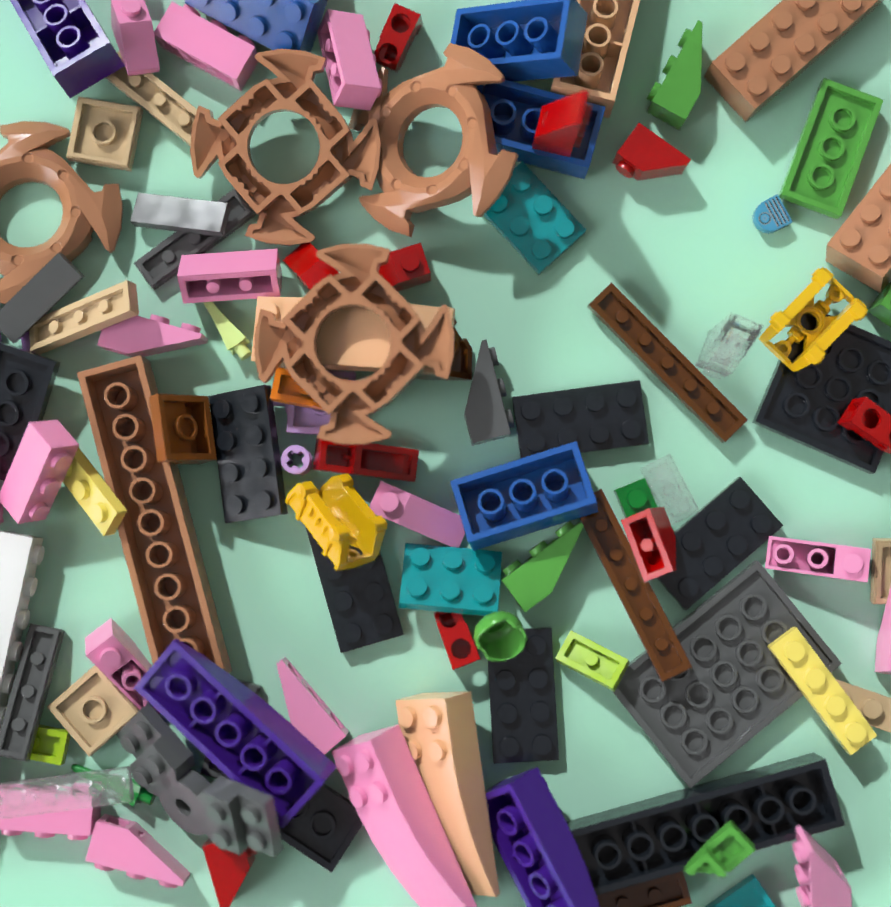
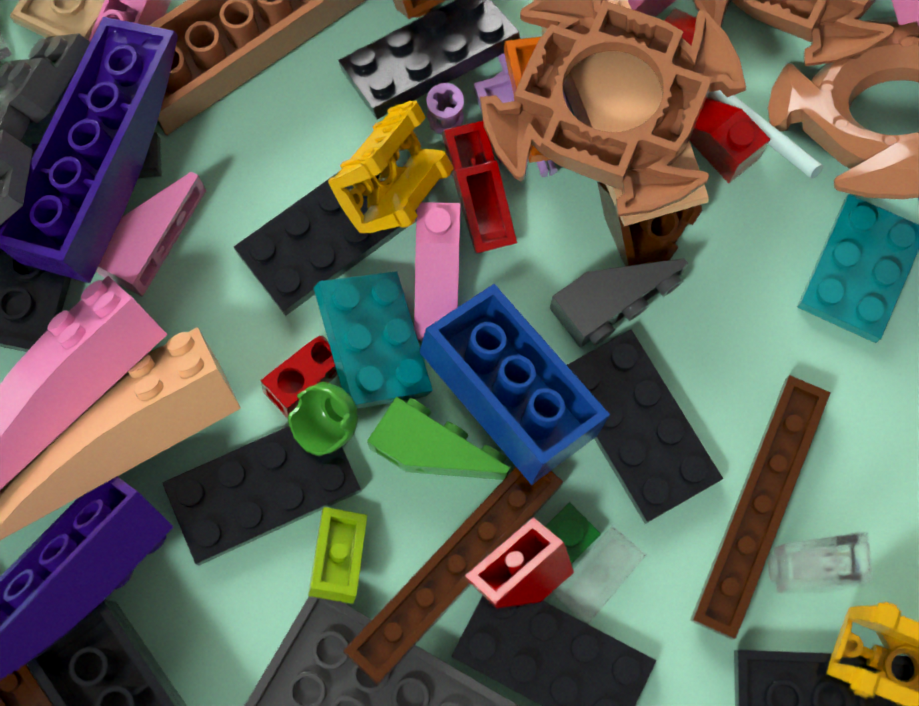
camera: 70 degrees right, 10 degrees down
none -> light aqua bar [708,90,823,179]

